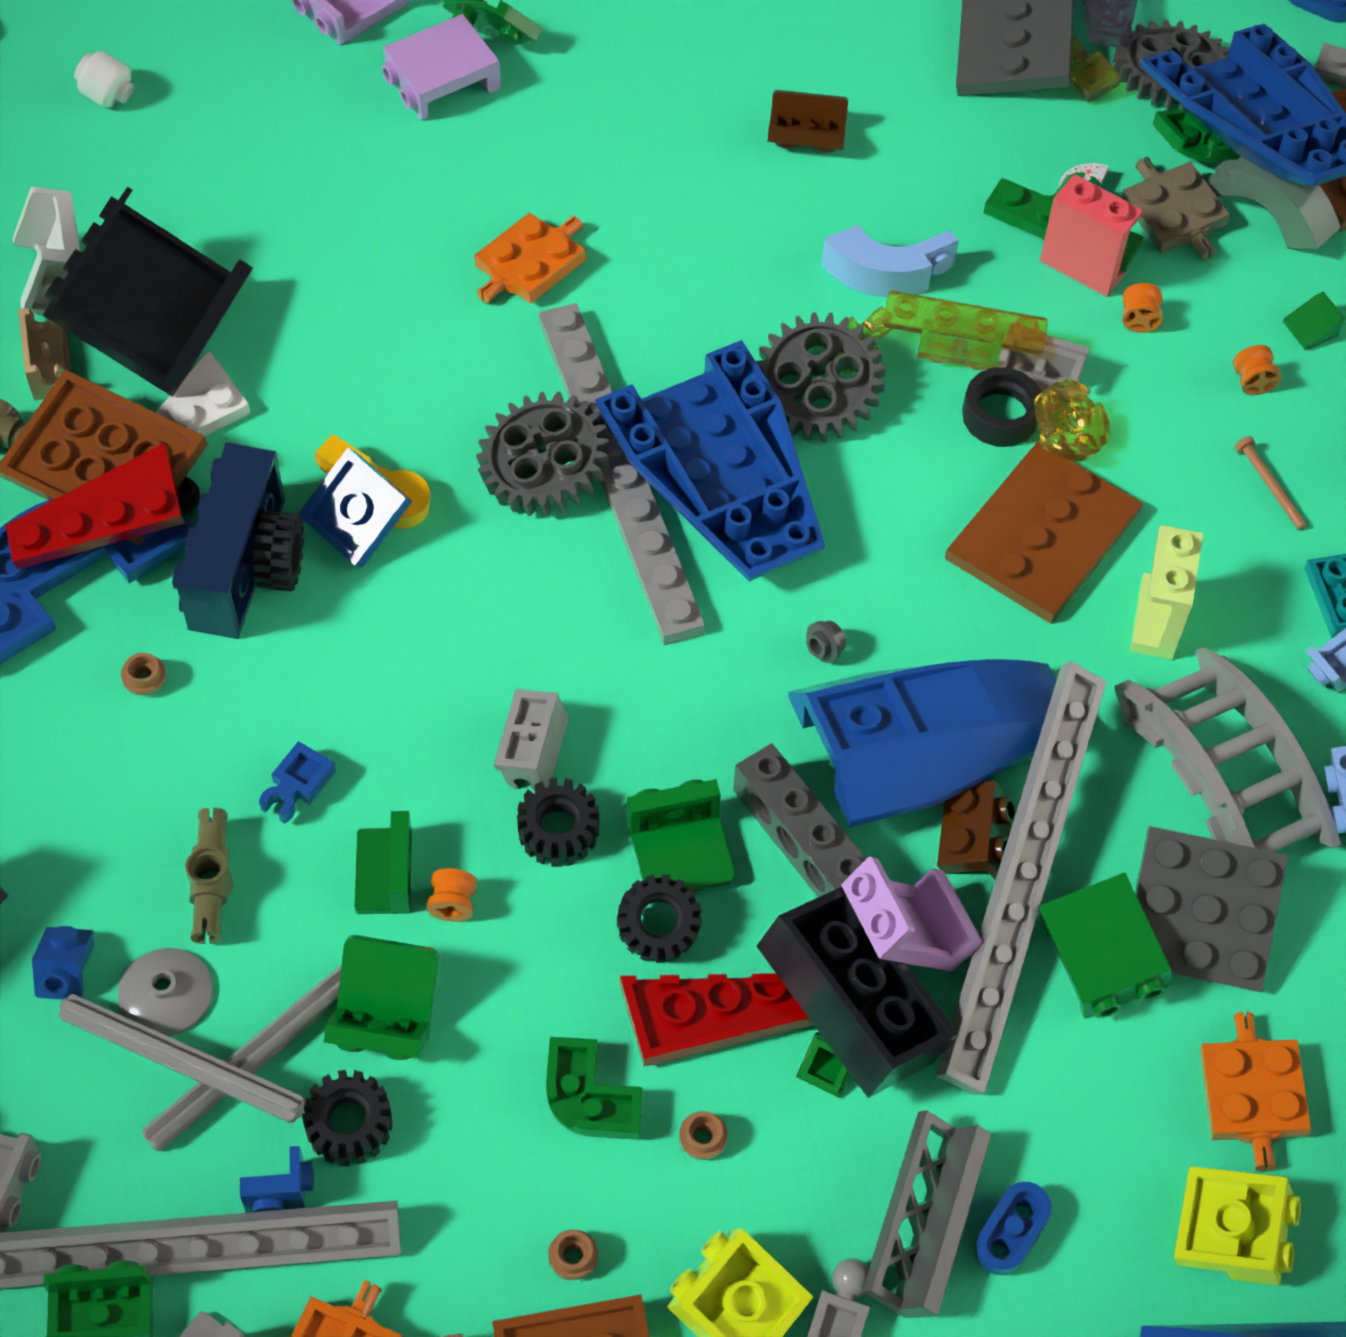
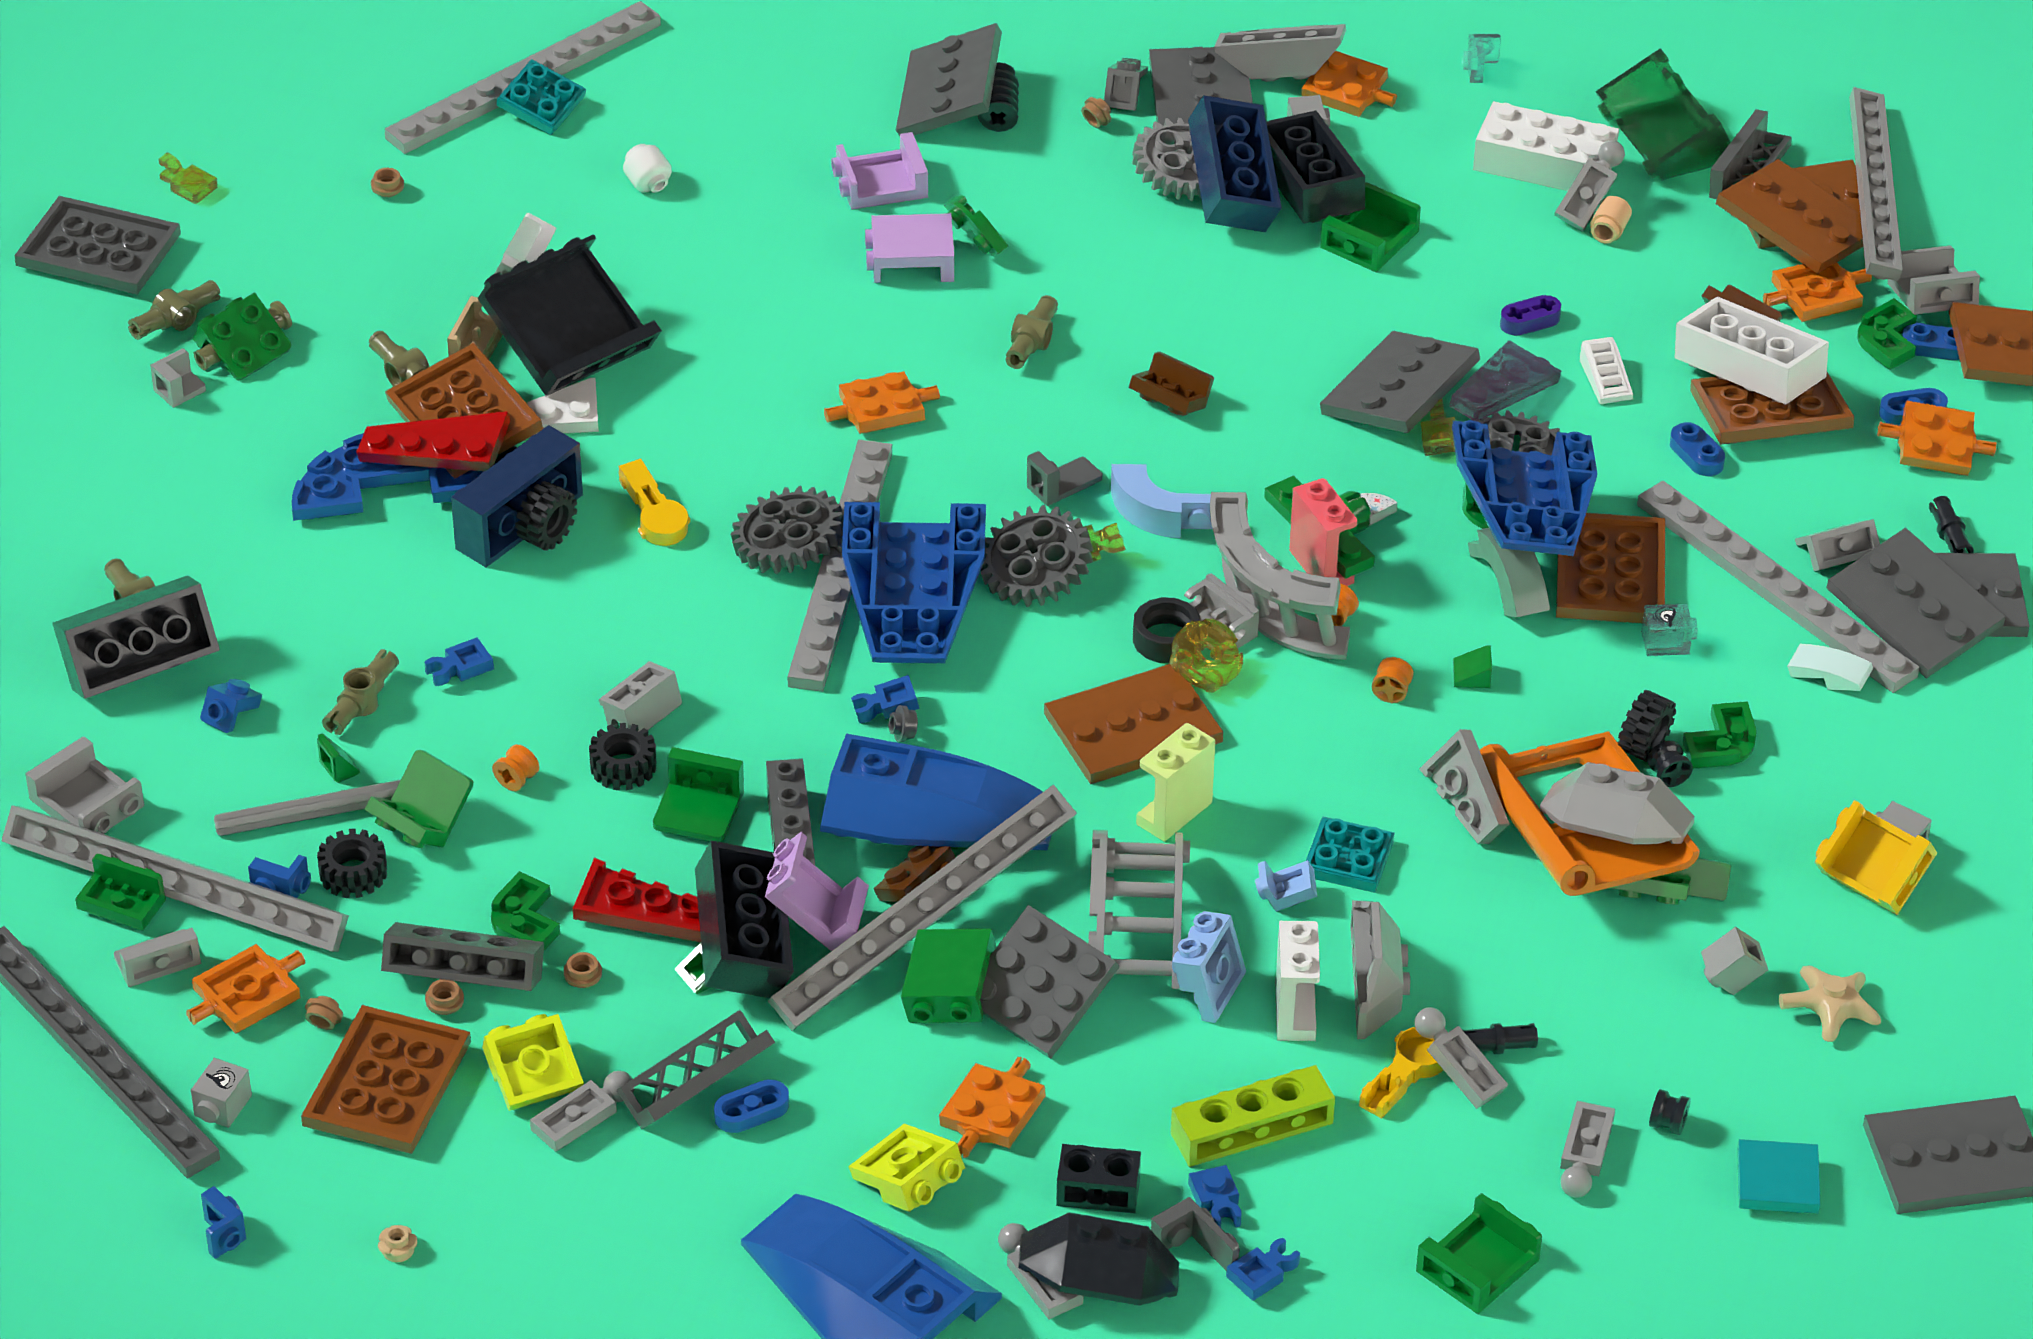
camera: 30 degrees right, 15 degrees down
light grey axle [59,994,305,1123] -> none
light grey dish [118,948,213,1036] -> none
medium nougat plate [121,653,166,695] -> none
plate [298,448,413,568] -> none
green panel [354,811,412,914] -> none
black tyre [617,874,702,963] -> none
clear yellow bracket [882,290,1048,370] -> none
dark tan plate [1122,157,1230,261] -> none
nougat piece [1235,436,1307,530] -> none
none -> green slope [317,733,360,783]
none -> dark grey brick [381,922,544,991]
none -> blue plate [851,675,920,723]
none -> olive pin [1005,295,1058,369]
none -> dark grey bracket [1027,451,1103,506]
none -> light grey fence [1210,492,1350,660]

